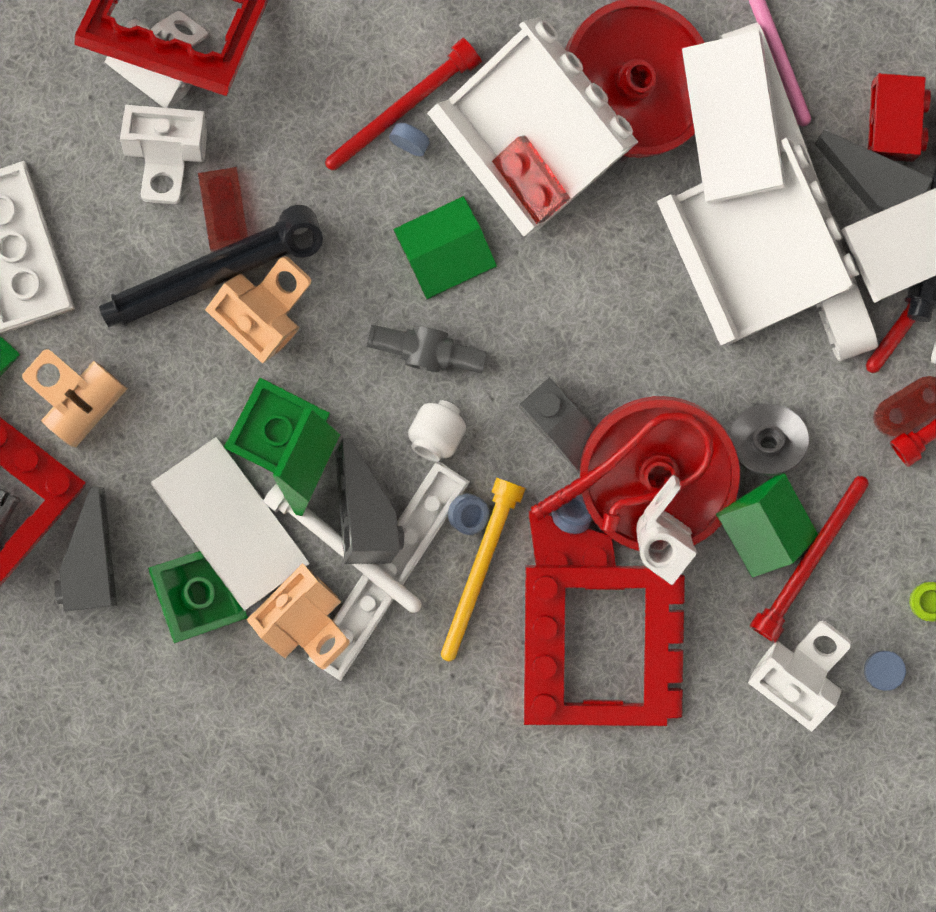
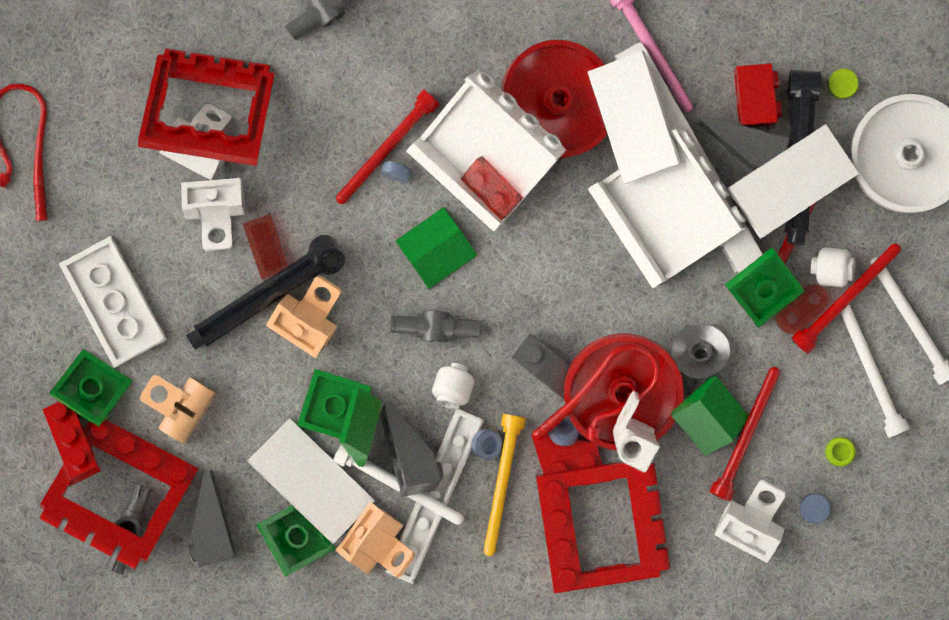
camera: 10 degrees left, 0 degrees up
none -> green plate [724,247,805,328]

